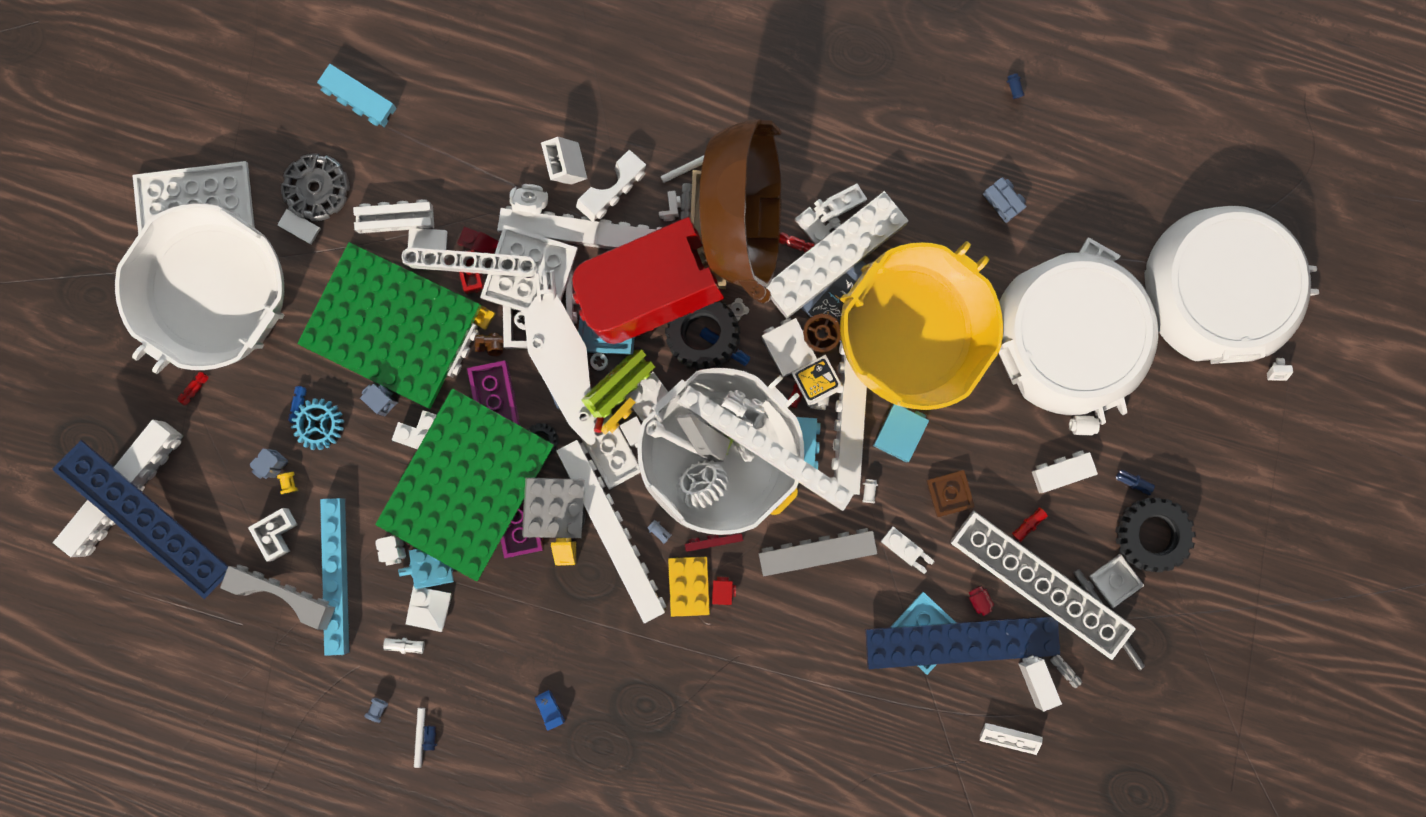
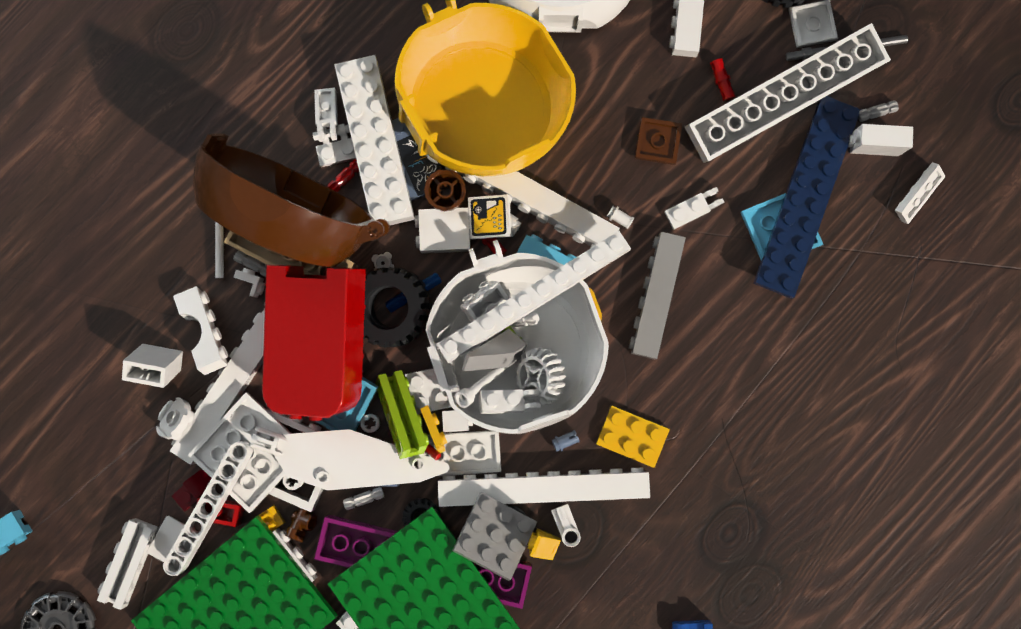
camera: 65 degrees left, 0 degrees up
dark red plate [685,533,743,552] -> none
red brick [712,577,736,605] -> none
white pin [721,396,747,418] -> none
medium azure brick [872,404,929,463] -> none
dark red brick [968,585,995,616] -> none
none -> white axle [343,487,384,510]
none -> white hinge [479,389,541,414]
none -> white piece [551,504,581,547]

